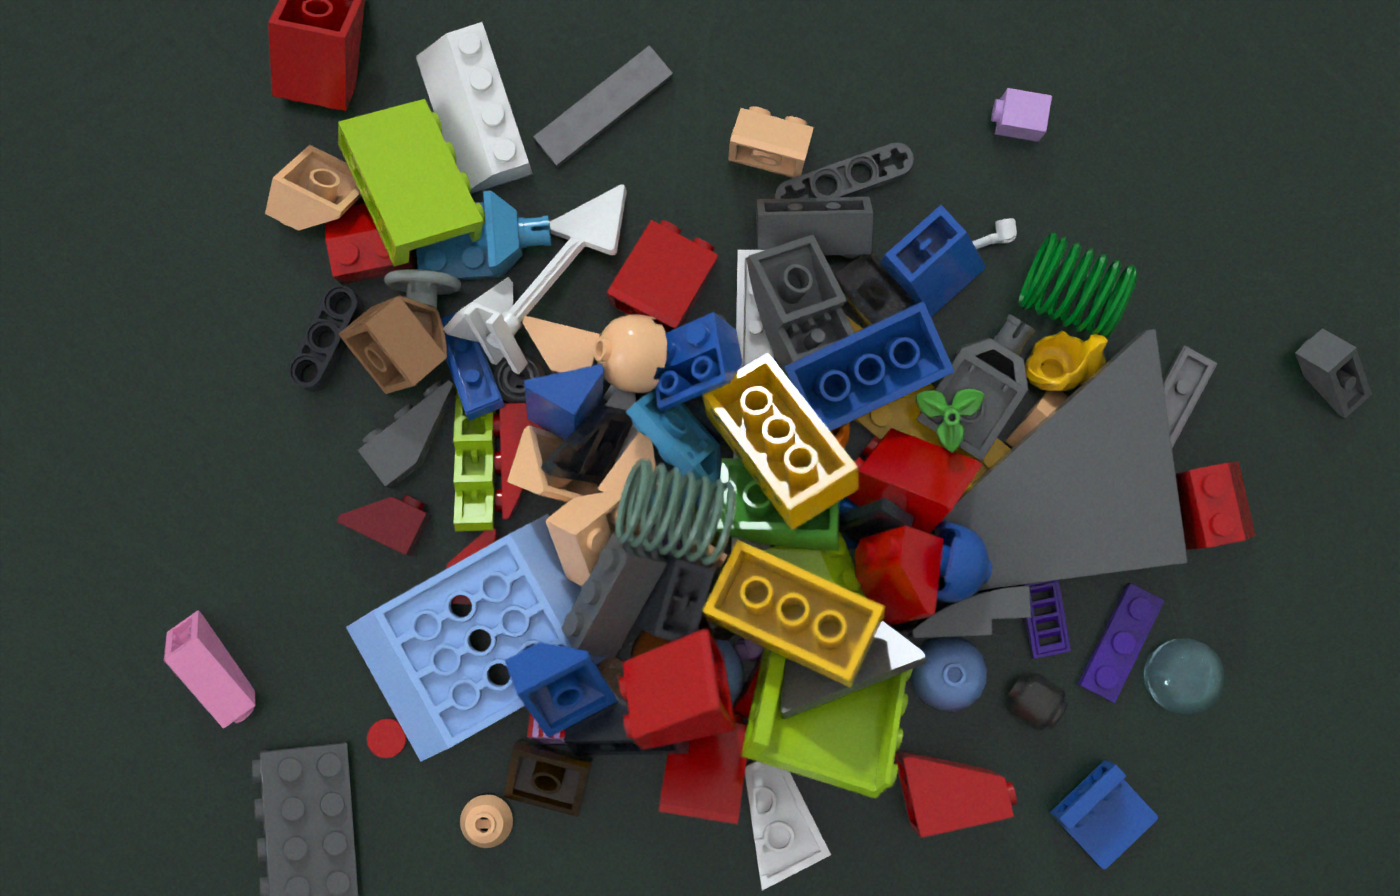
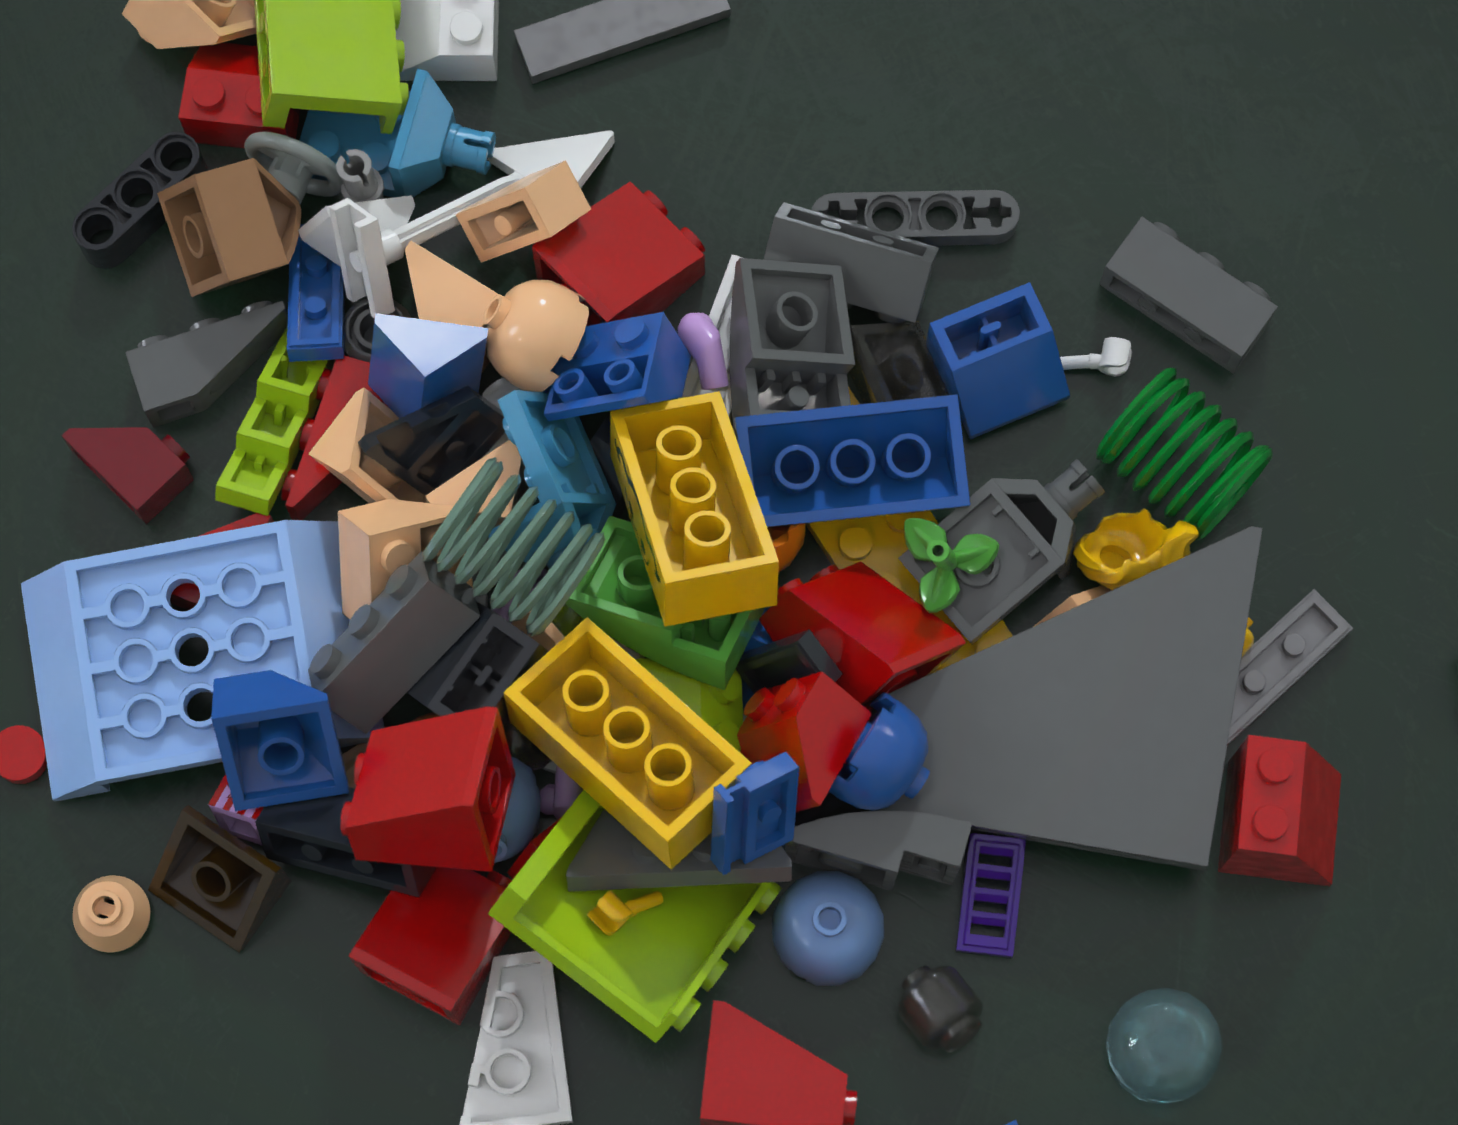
camera: 25 degrees right, 10 degrees down
light nougat slope [728,107,814,178] -> none
lavender brick [991,88,1052,142] -> none
dark purple plate [1077,583,1165,703] -> none
none -> light grey axle [336,149,384,203]
none -> light nougat slope [455,160,591,263]
none -> yellow hand [587,890,663,936]
none -> lavender arm [678,312,729,390]
none -> blue plate [710,752,799,875]
none -> dark grey brick [1099,217,1278,374]

